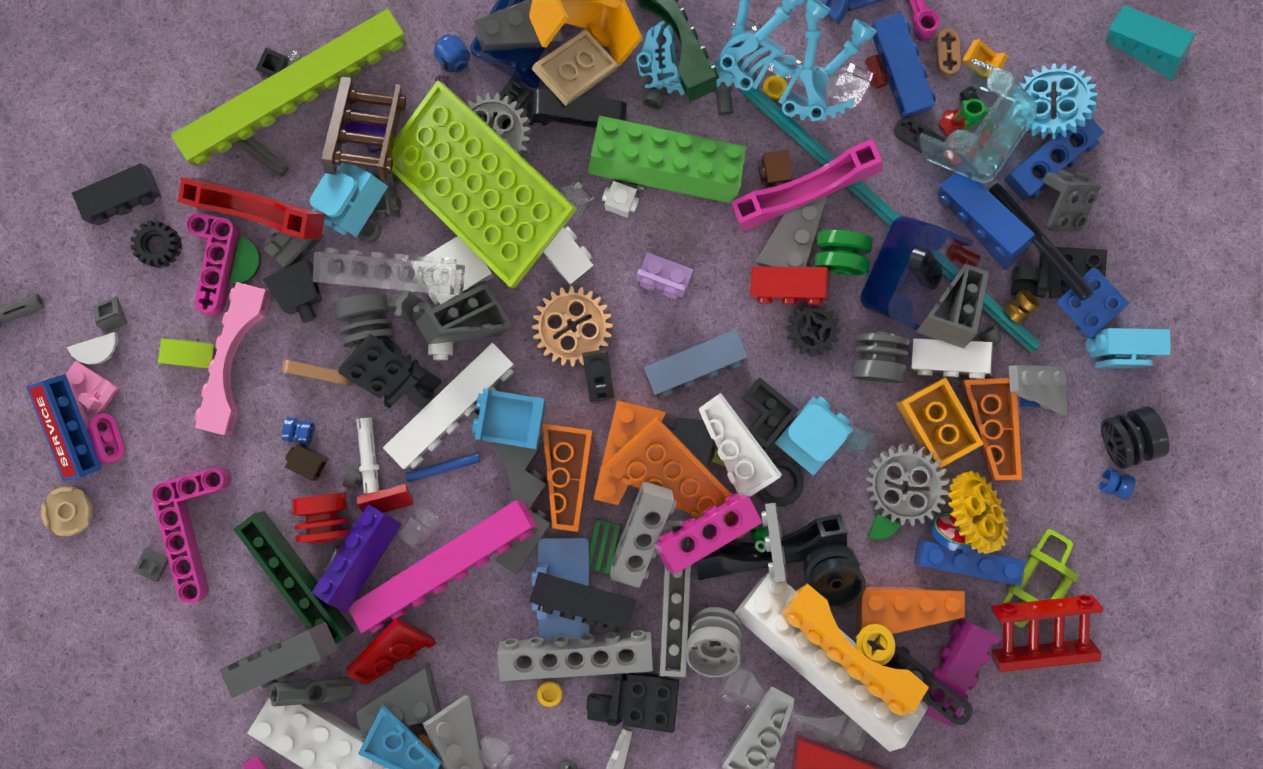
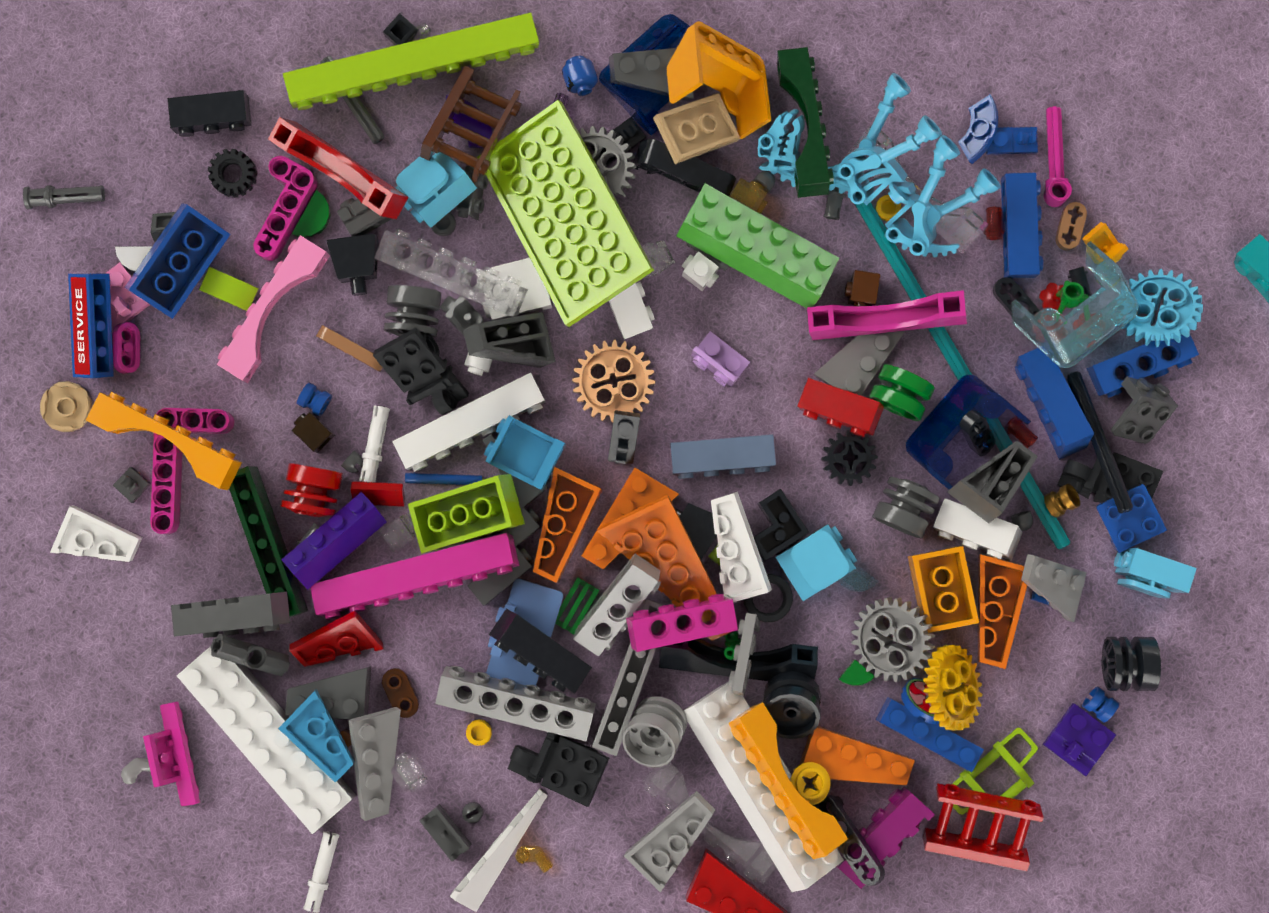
camera: 20 degrees right, 0 degrees up
none -> white wing [50,505,143,562]
none -> light orange arch [86,391,242,490]
none -> blue brick [124,203,231,319]
none -> reddish brown plate [382,668,419,718]
none -> lime brick [408,474,525,554]
none -> clear yellow brick [730,178,768,214]
none -> dark purple hinge [1043,703,1116,776]

